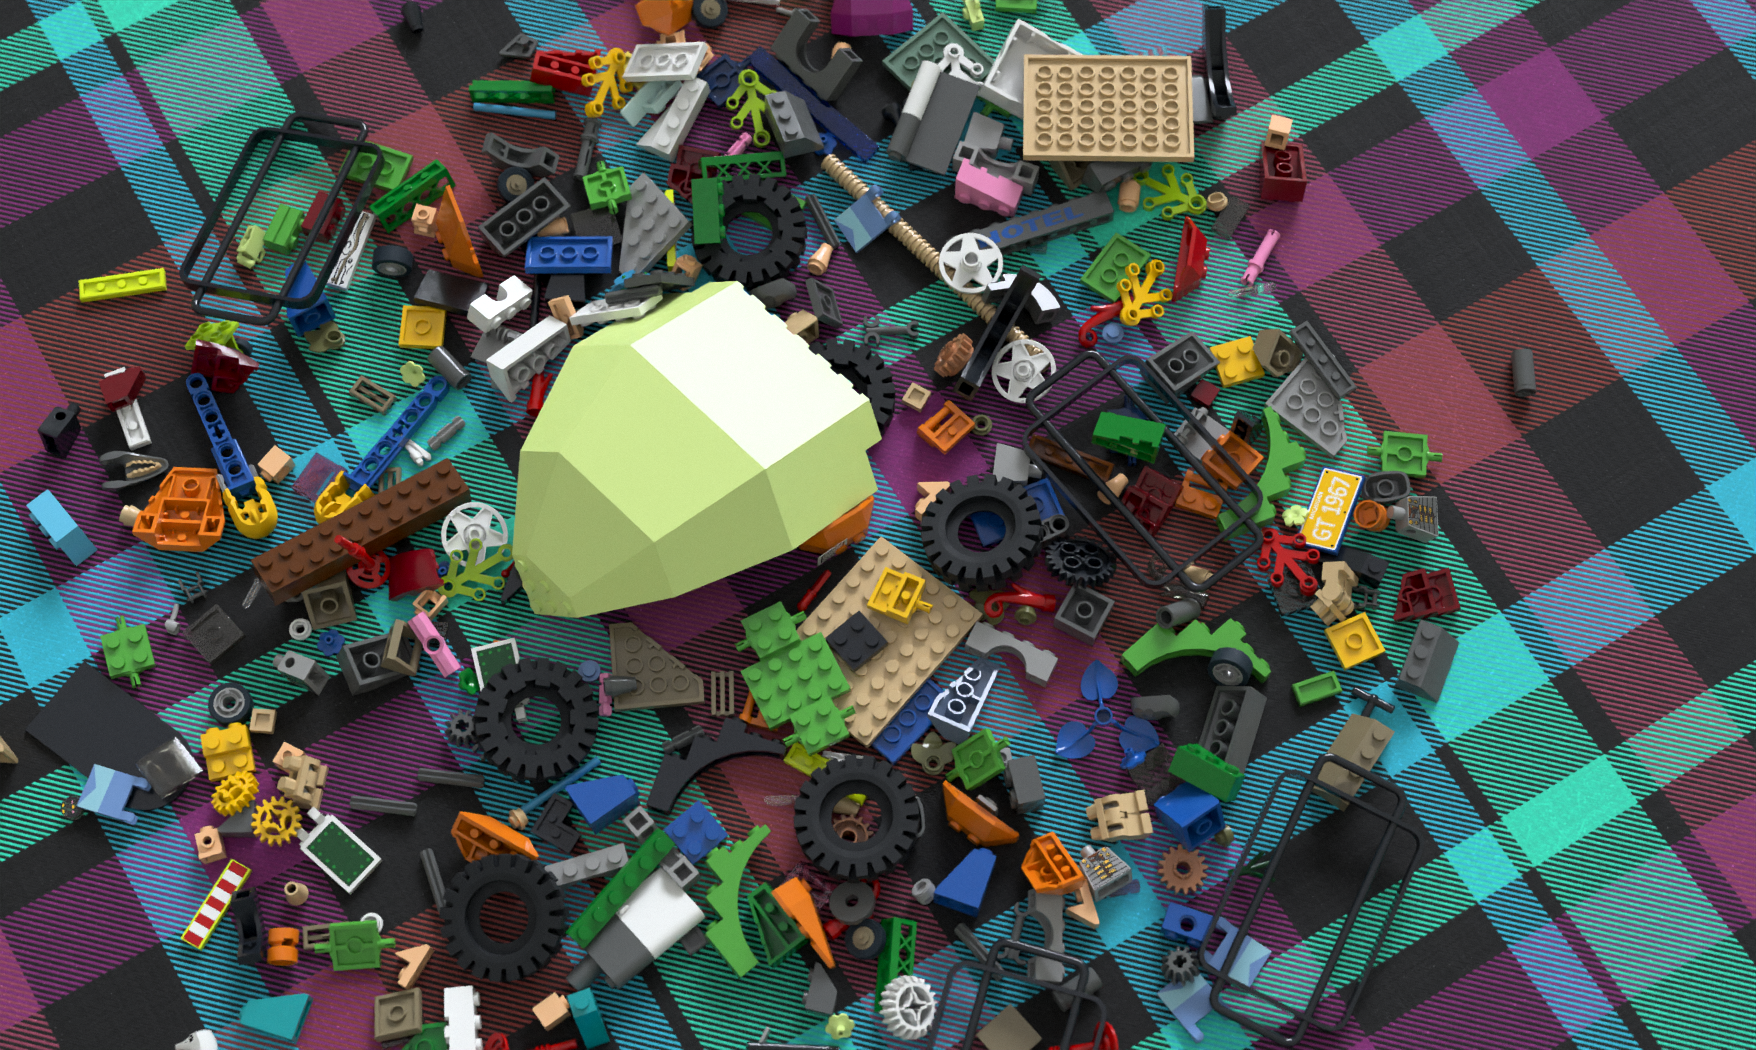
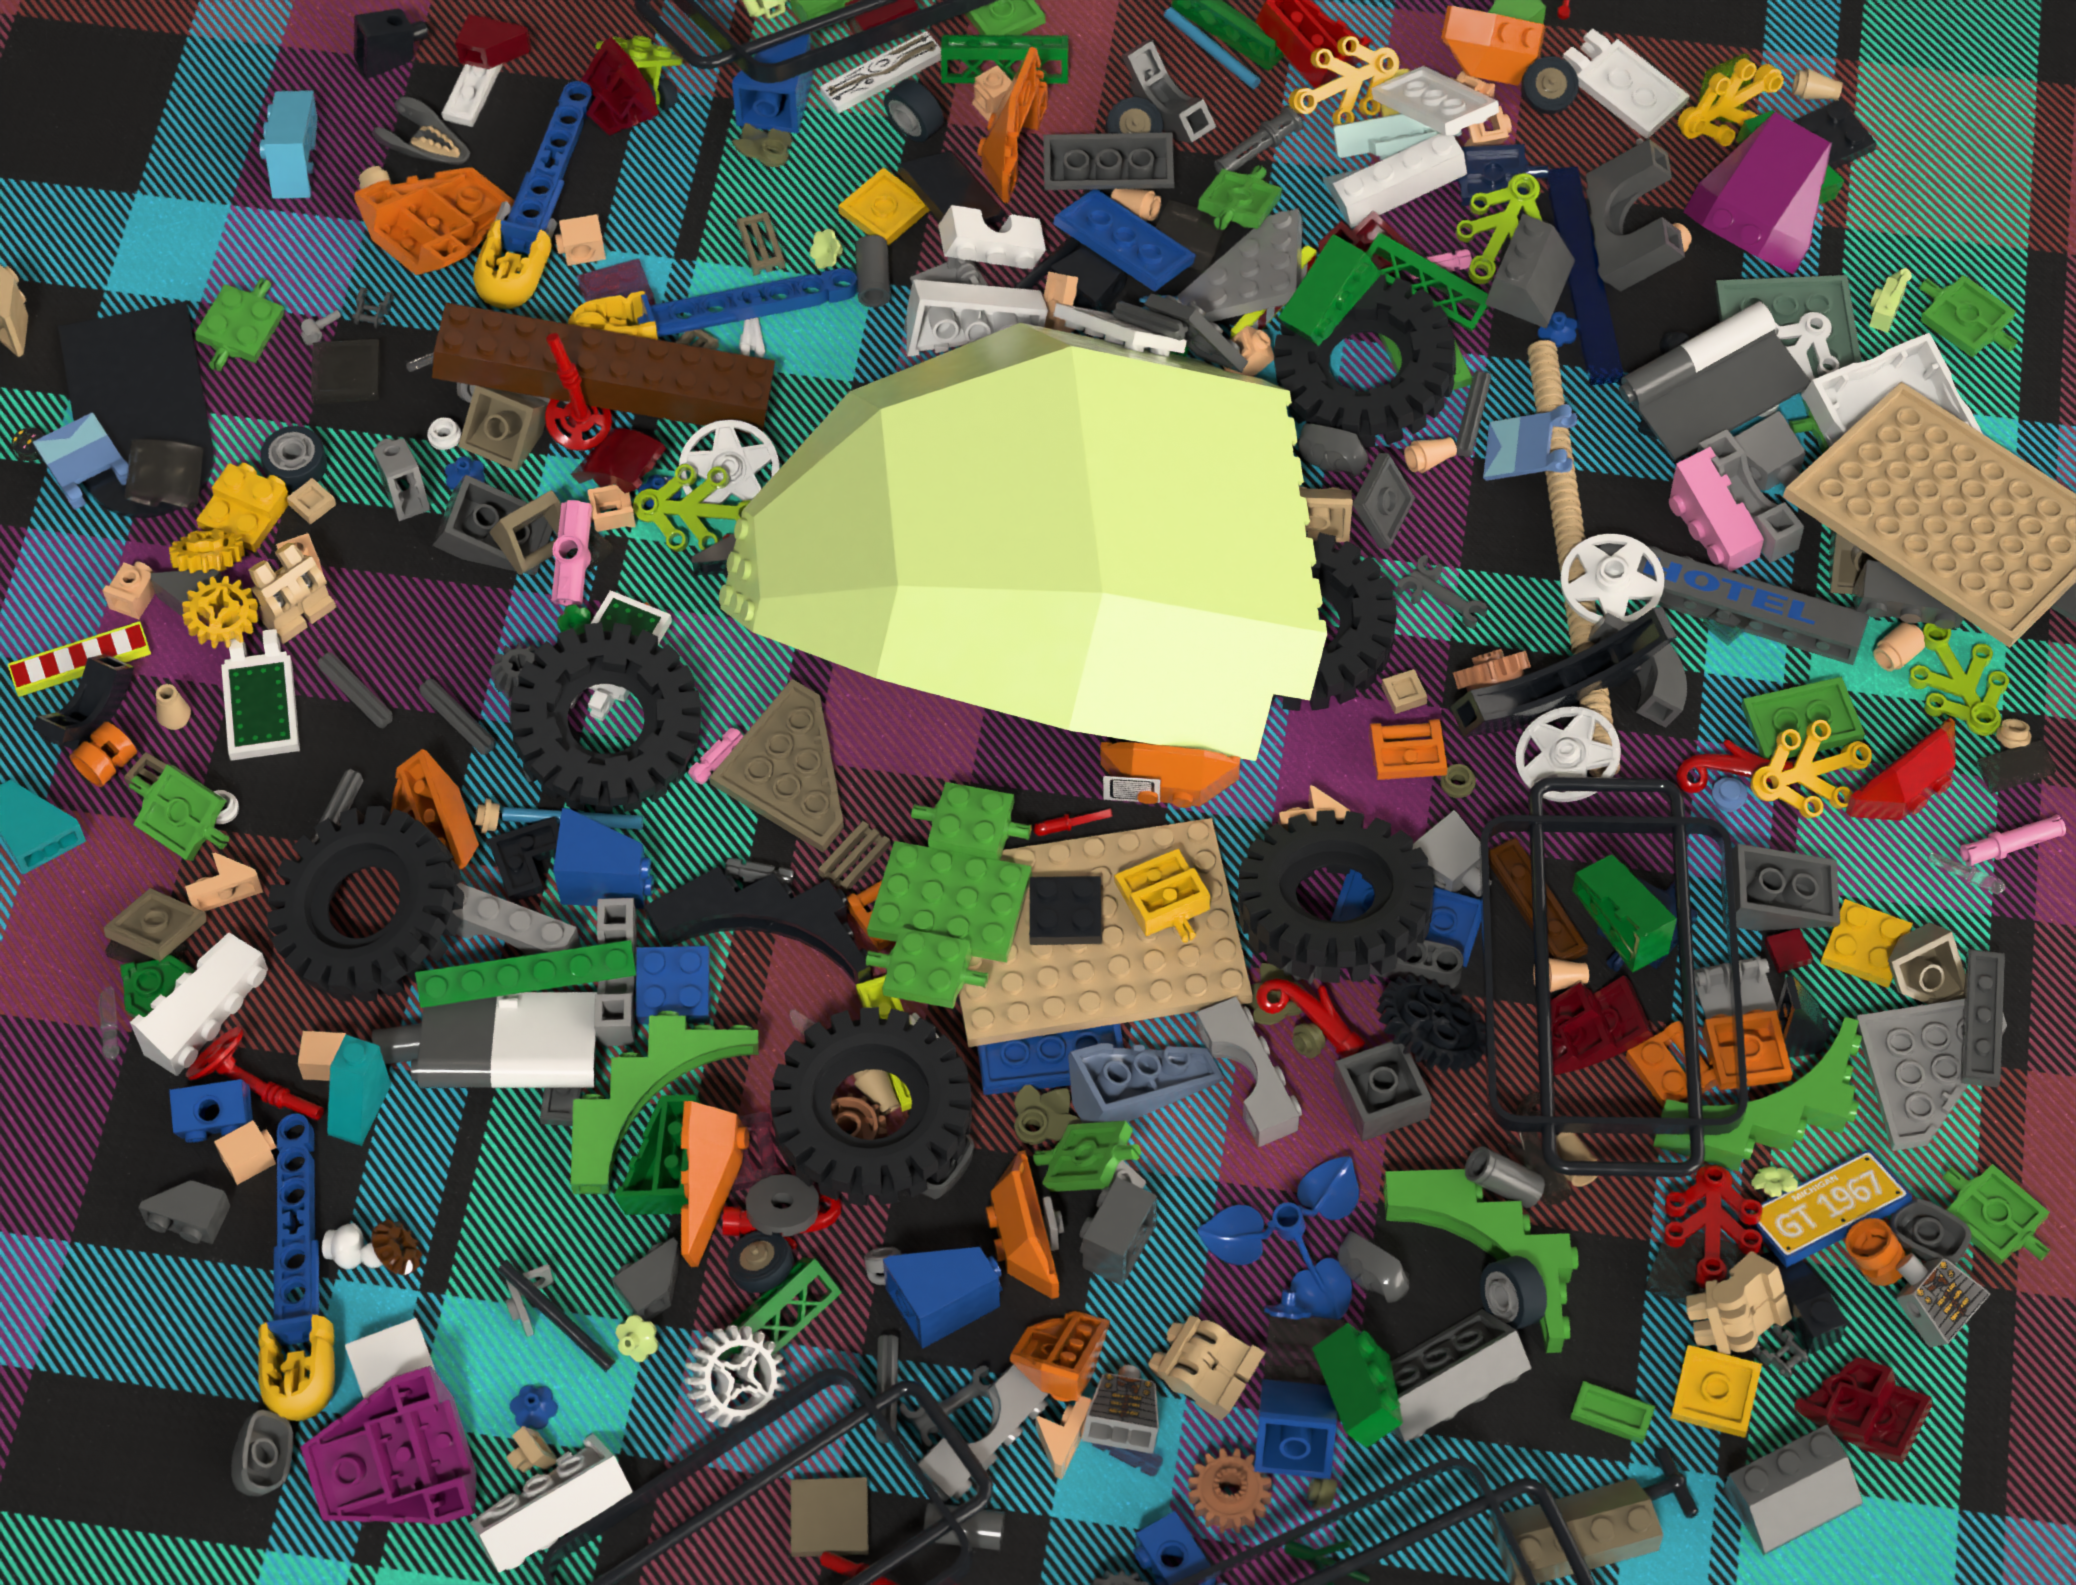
camera: 40 degrees right, 10 degrees down
light grey axle [427,416,466,450] -> none
medium blue plate [578,660,601,683] -> none
dark grey cone [603,675,637,698] -> none

